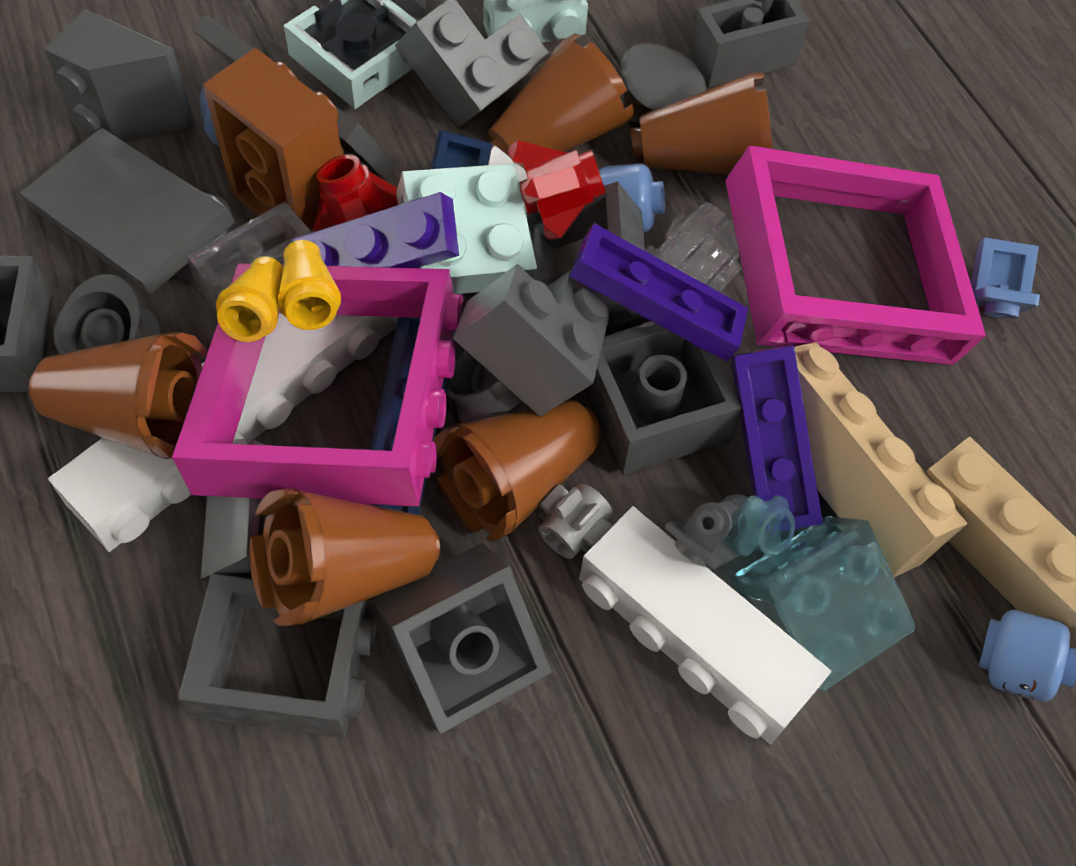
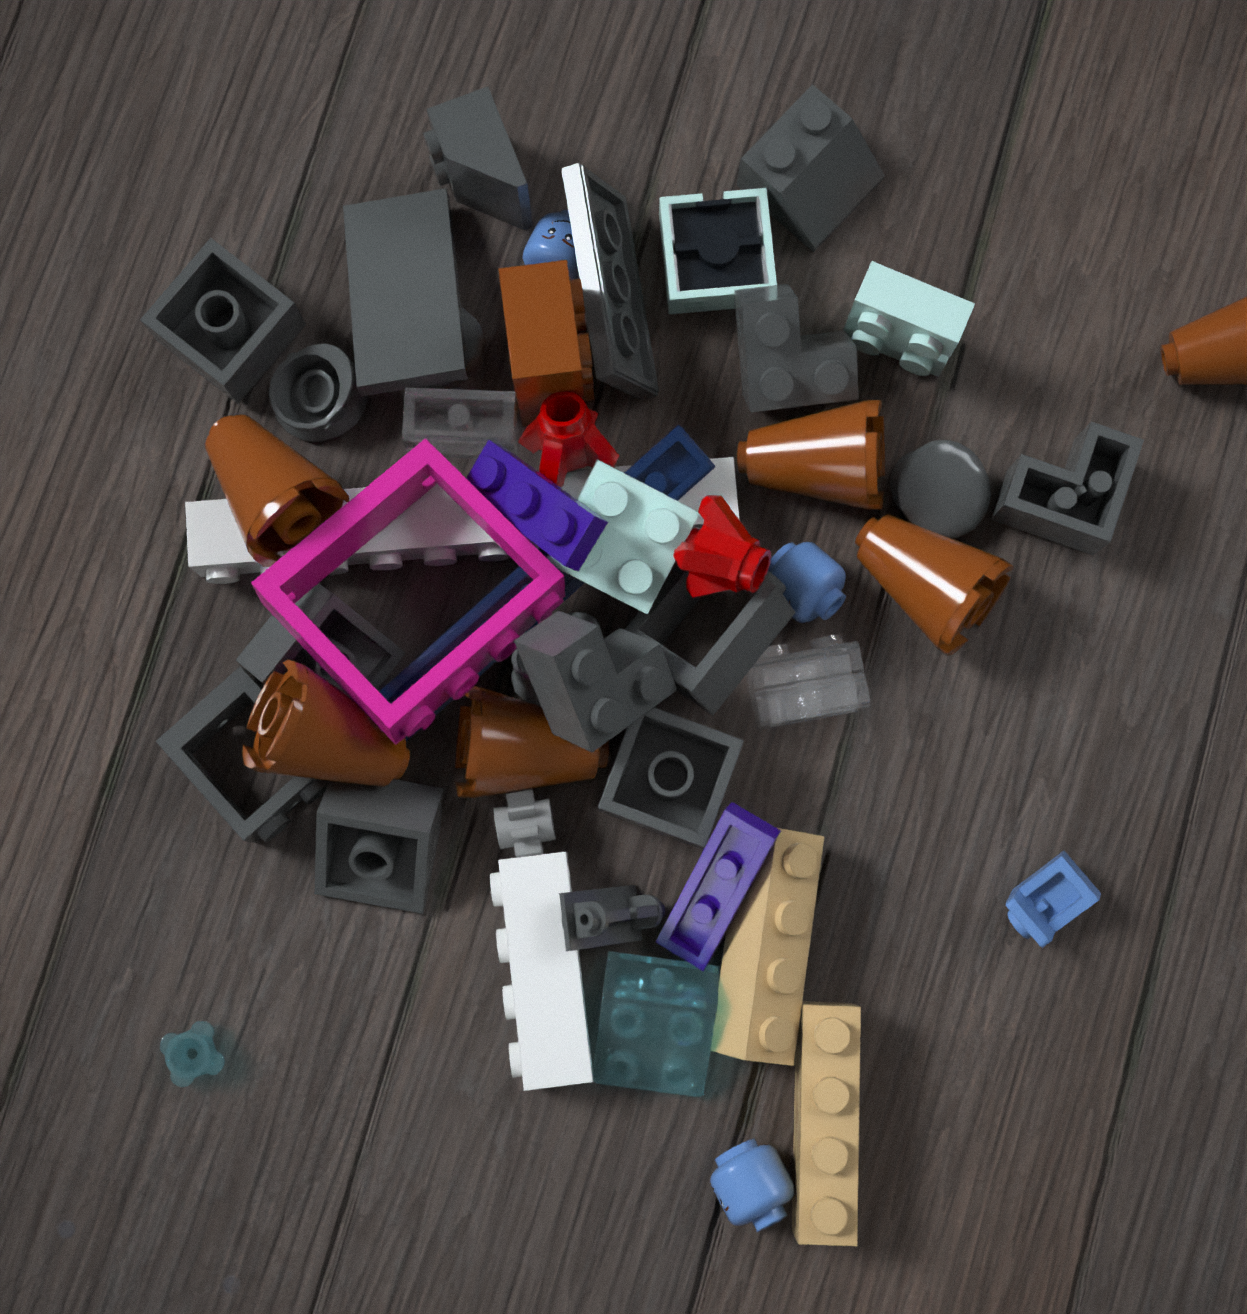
camera: 45 degrees right, 20 degrees up
yellow cone [216,256,284,342] -> none
yellow cone [277,240,341,330] -> none
dark purple plate [570,223,749,362] -> none
dark pink window [725,145,986,365] -> none
clear light blue plate [734,495,795,556] -> none

